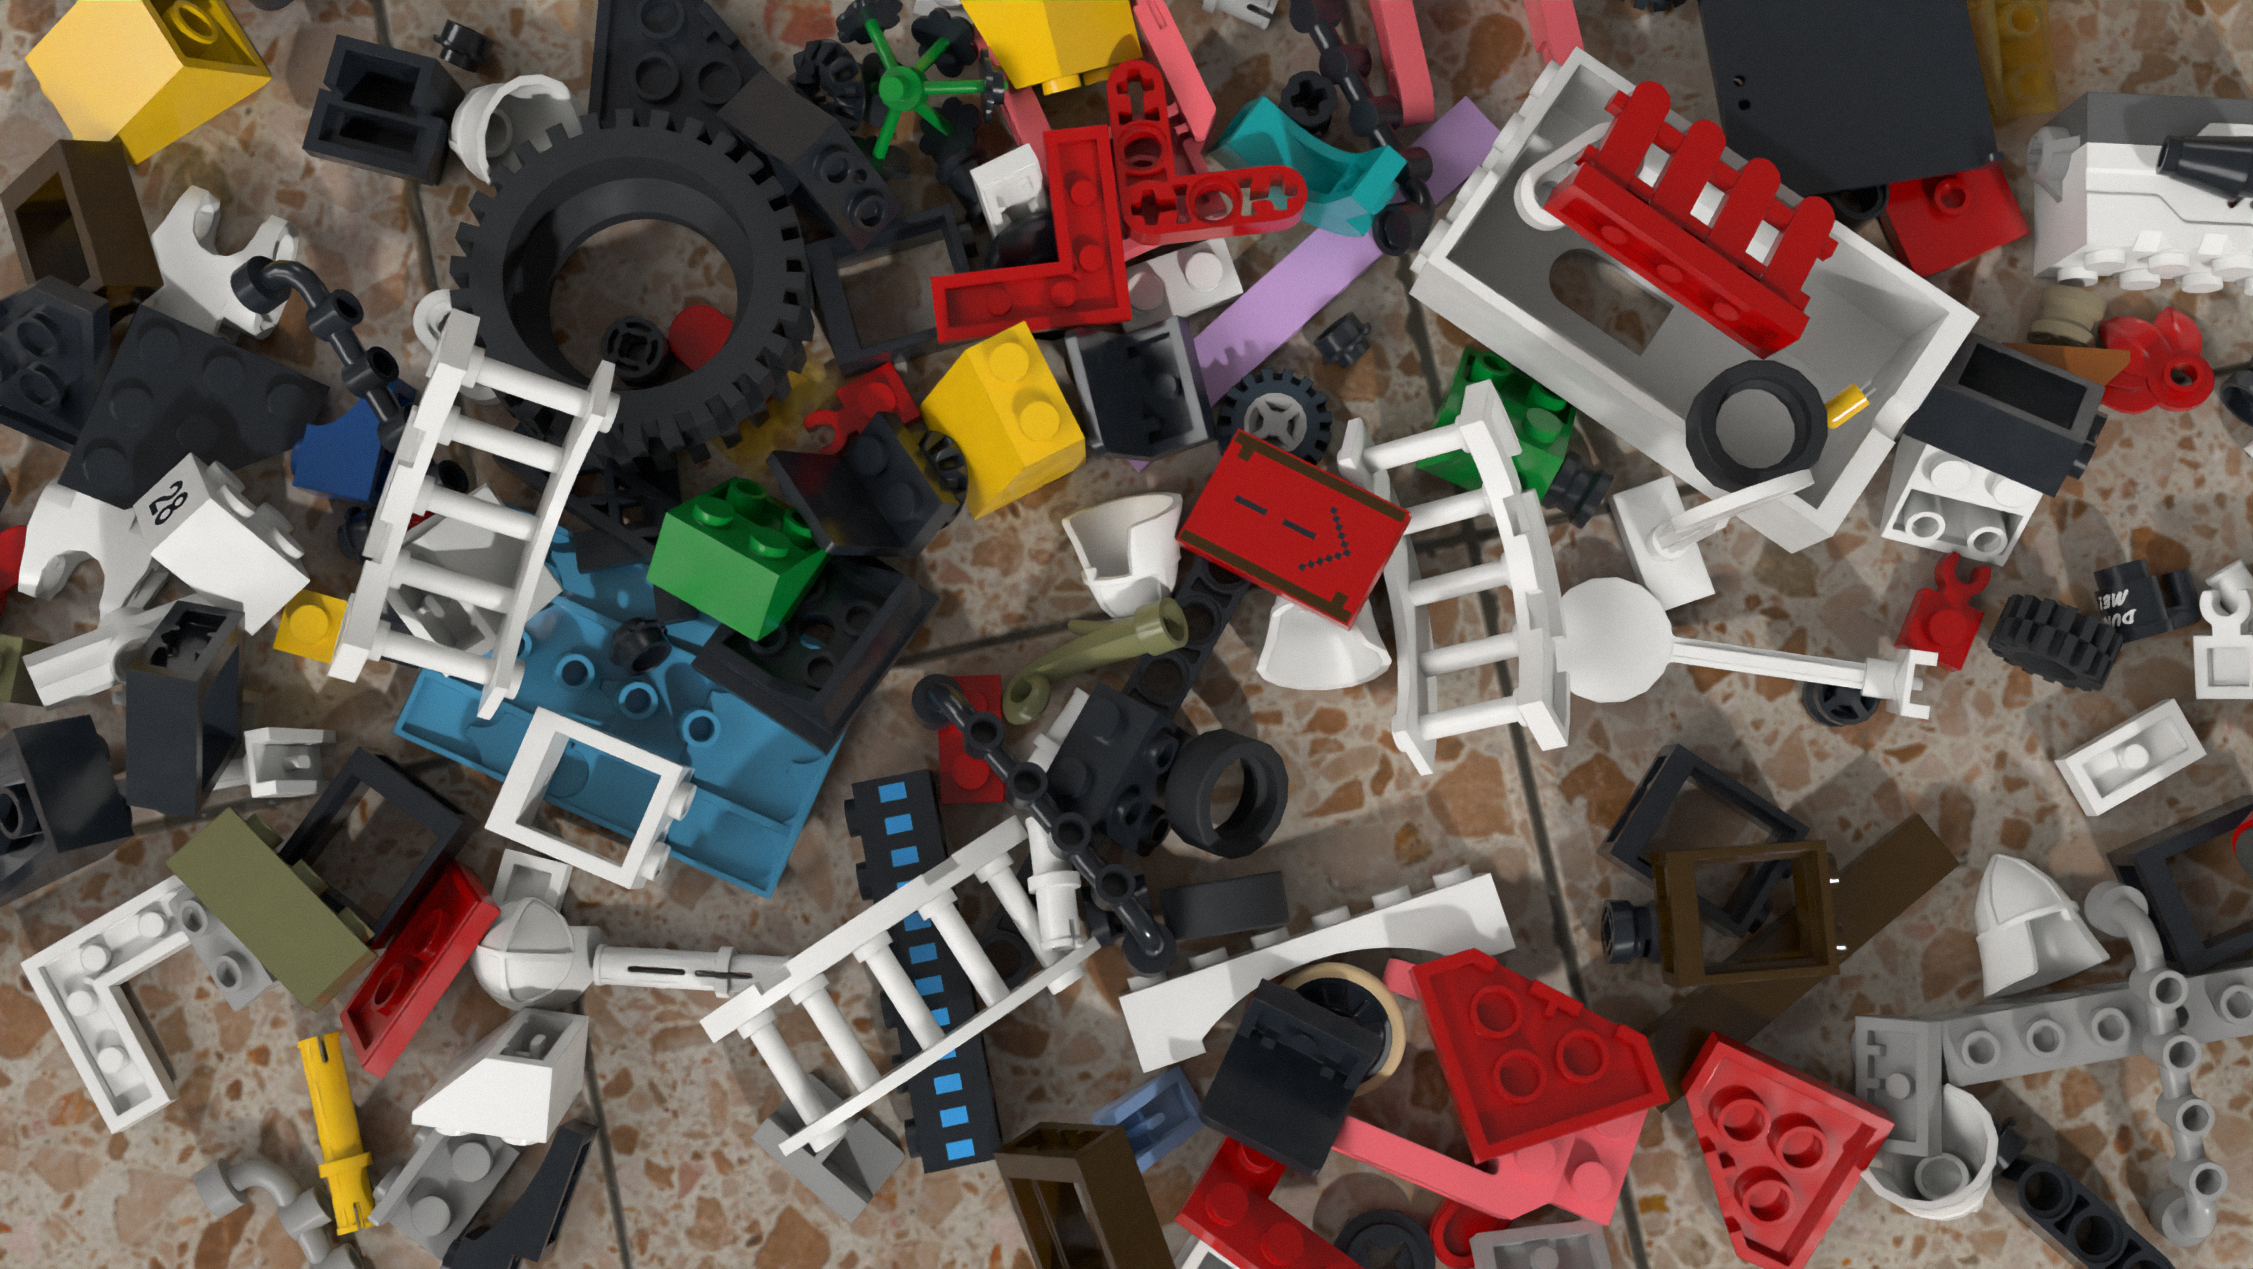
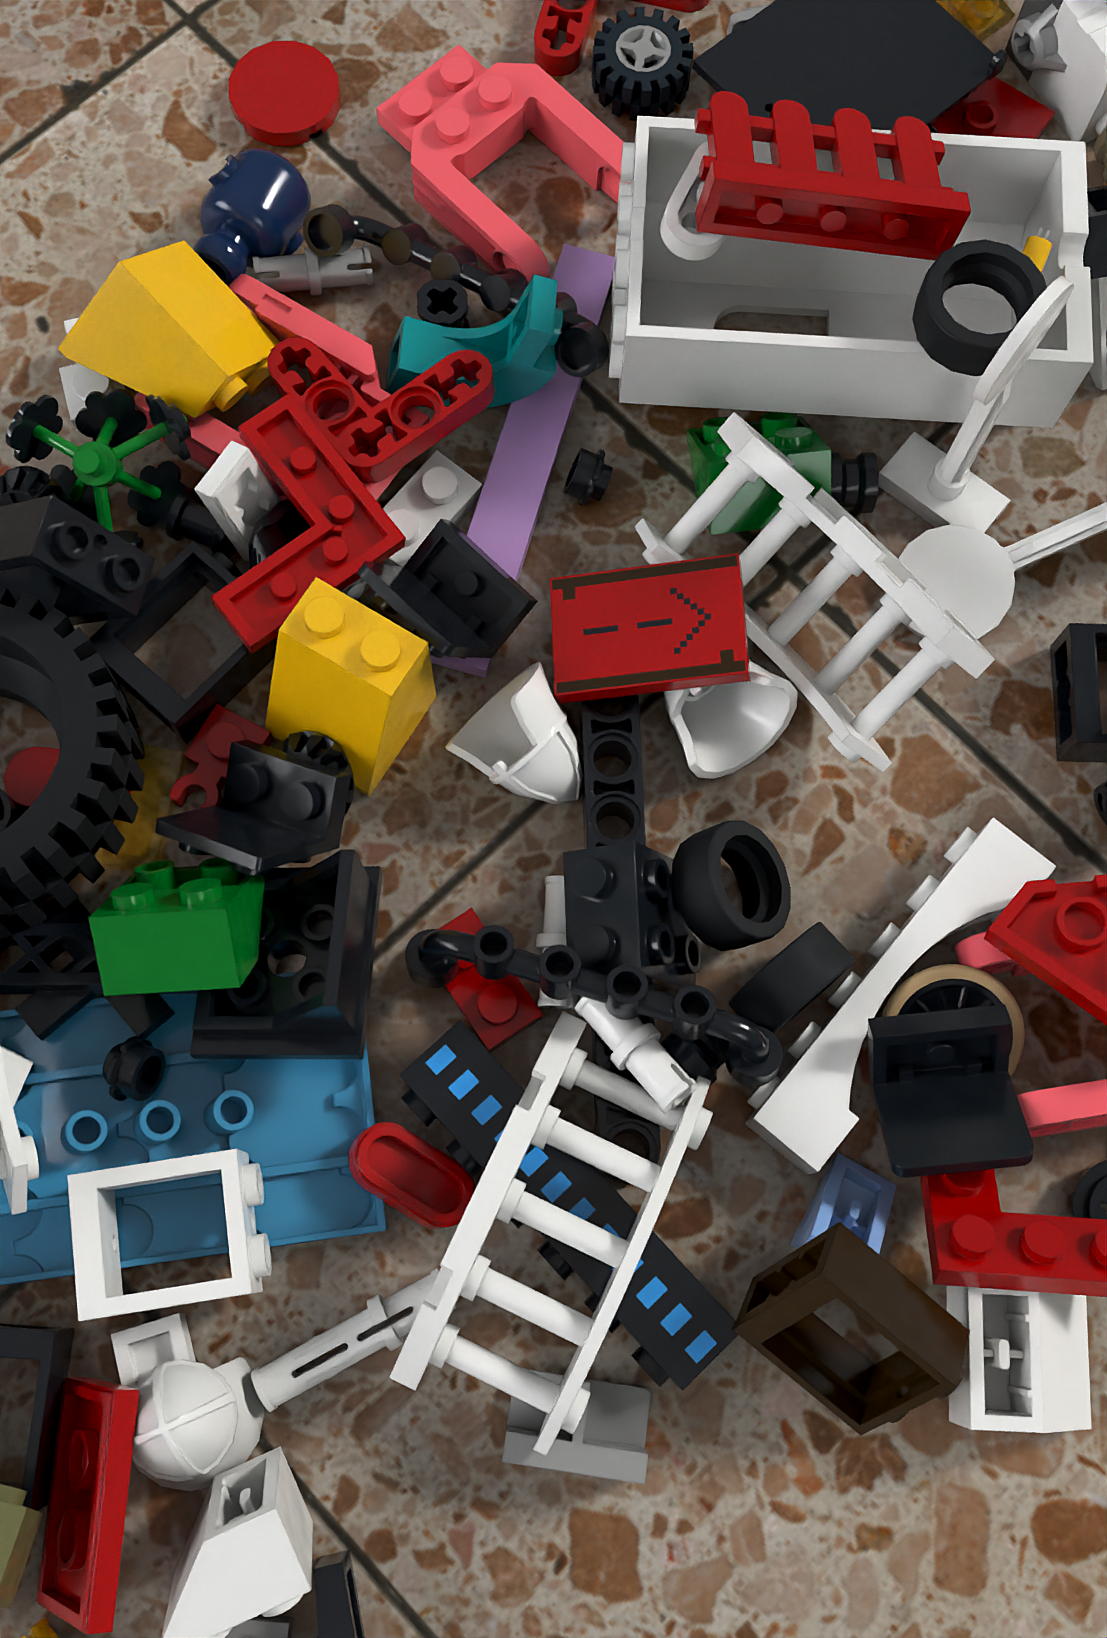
camera: 30 degrees left, 10 degrees down
olive plant [1002,597,1188,725] -> none
black wheel [1216,367,1333,466] -> none
none -> red tile [348,1122,476,1229]

